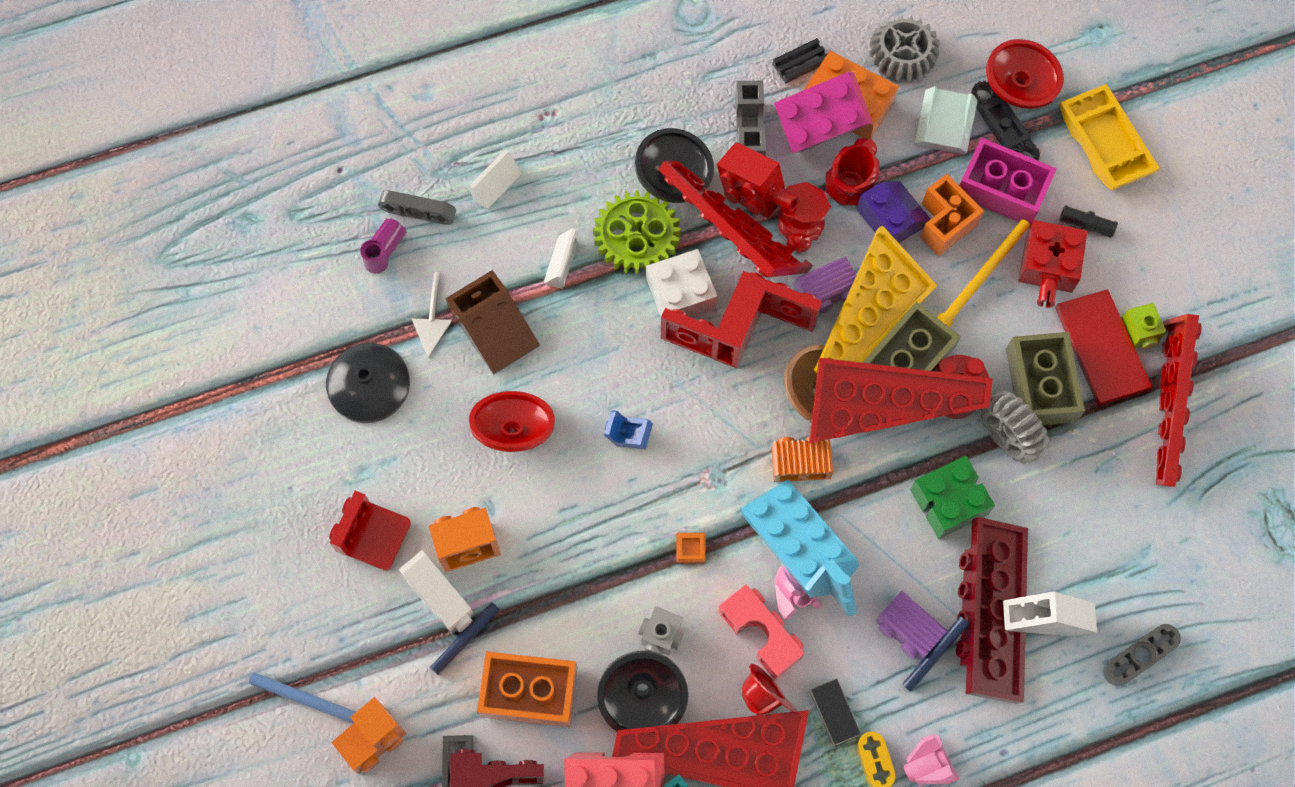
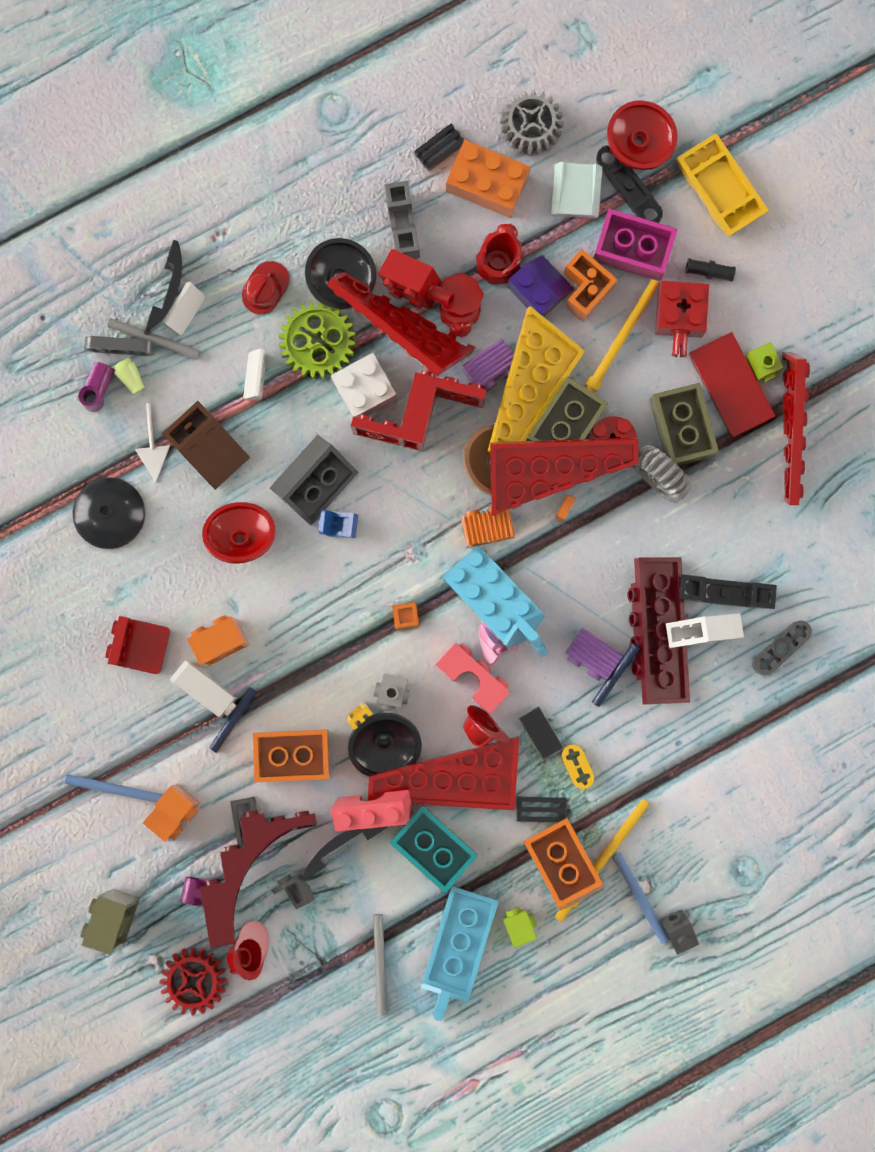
camera: 10 degrees left, 15 degrees up
dark pink brick [774,72,873,153] -> none
bright pink brick [904,734,959,786] -> none
green piece [910,456,995,539] -> none
none -> light grey bar [107,318,200,360]
none -> yellowish green cone [113,358,145,395]
none -> black slope [144,239,182,335]
none -> red piece [242,261,289,315]
none -> dark grey slope [270,435,359,525]
none -> yellow tile [346,702,373,730]
none -> orange tile [555,495,576,523]
none -> black slope [679,574,777,609]

